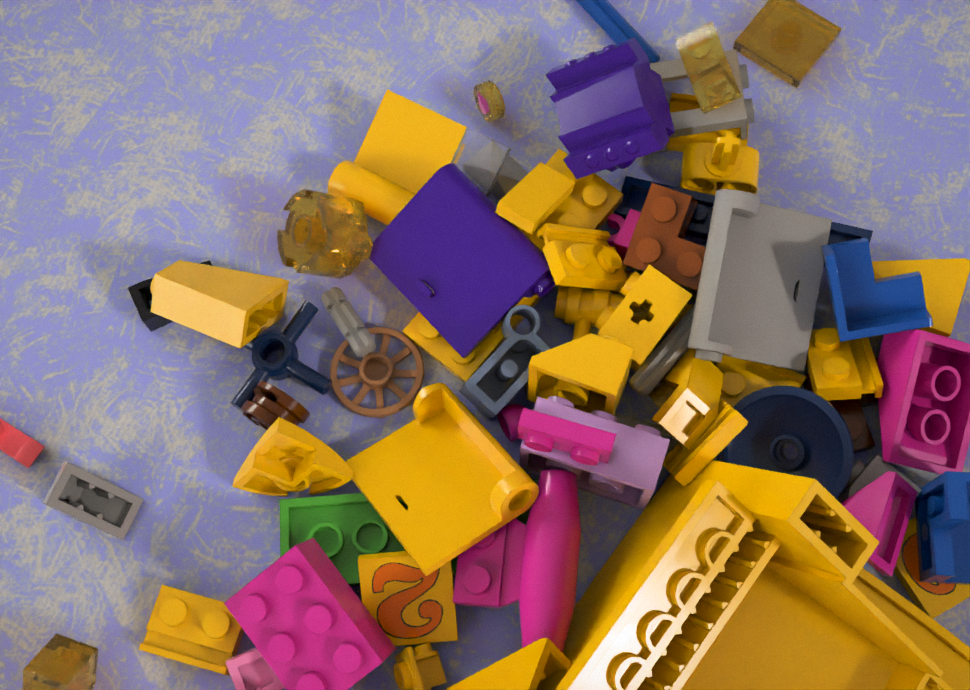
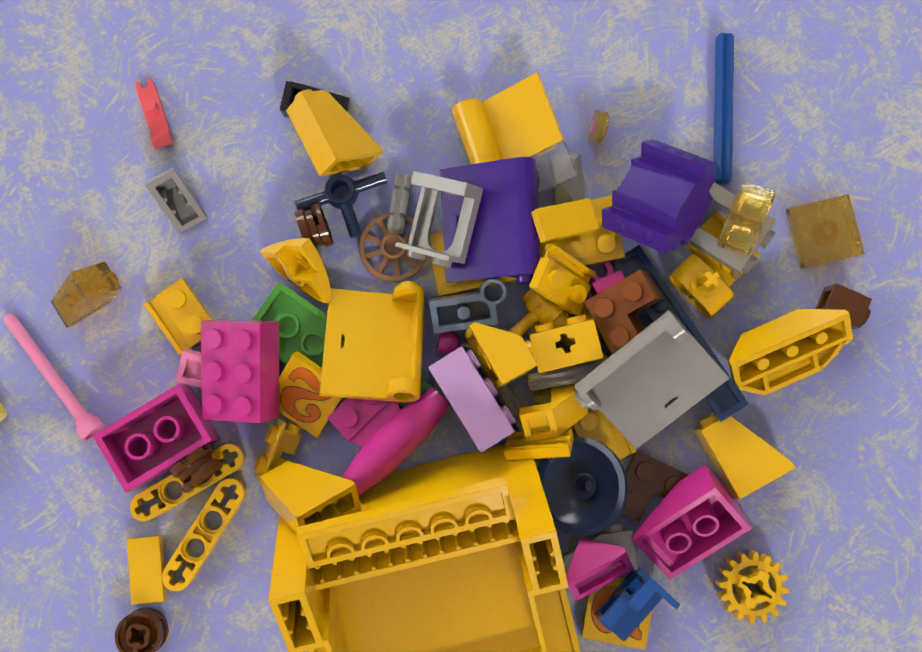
camera: 30 degrees right, 15 degrees up
clear yellow brick [277,189,373,279] -> none
dark pink plate [518,408,616,466] -> none
yellow plate [806,328,884,401] -> none
blue panel [822,238,933,342] -> none
none -> light grey panel [395,171,483,268]
none -> yellow wedge [728,309,853,396]
none -> reddish brown brick [815,283,872,329]

